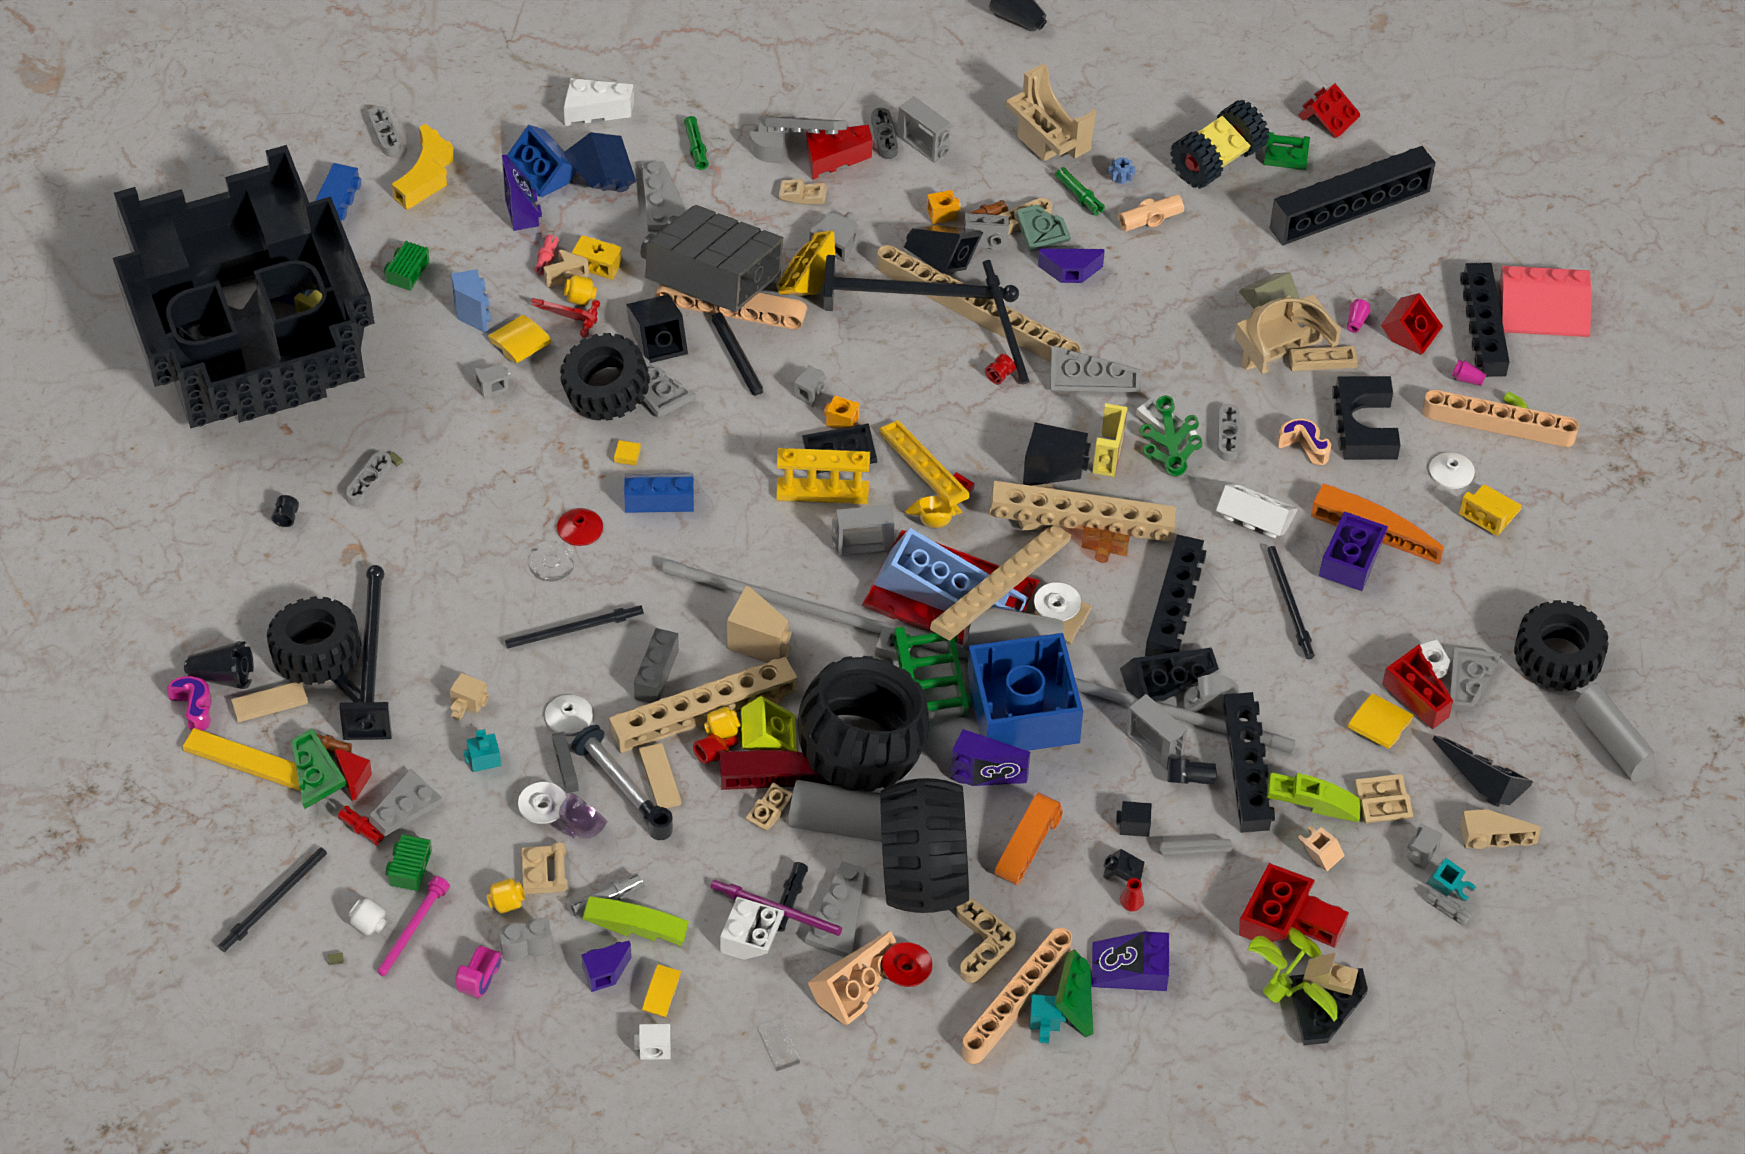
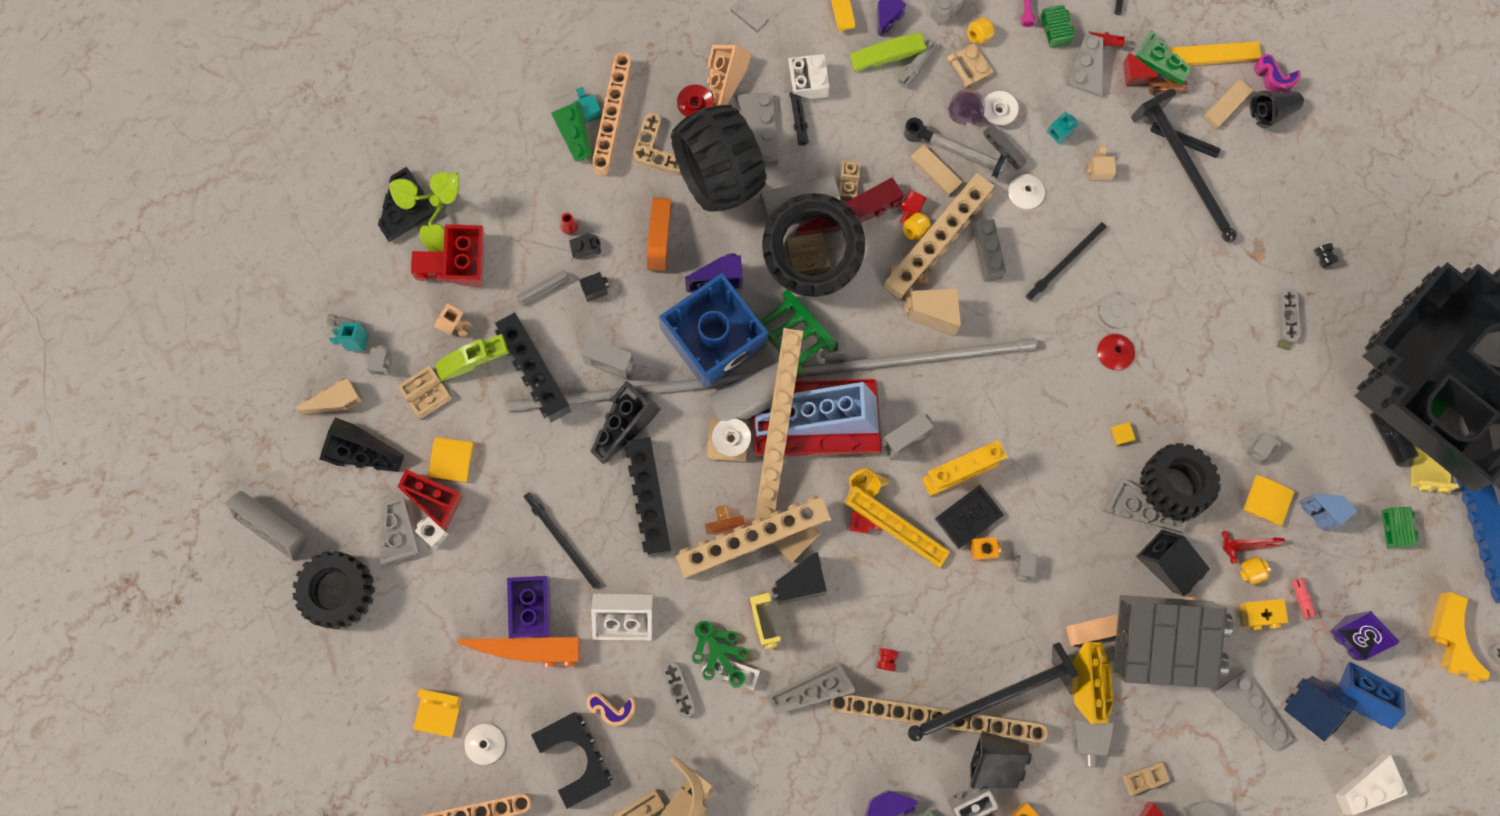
camera: 150 degrees right, 25 degrees up
black tyre [266,596,362,685] -> none
tan slope [544,250,589,288] -> none
blue slope [624,473,694,513] -> none
green pin [684,116,709,170] -> none
magenta bar [711,880,842,936] -> none
black axle [712,312,763,396] -> none
neon yellow slope [741,696,797,752] -> none
black bar [982,260,1030,385] -> none
dark purple slope [1091,931,1169,991] -> none
black piece [1167,758,1217,784] -> none
light grey brick [1183,675,1240,714] -> none
tan slope [1303,953,1358,995] -> none

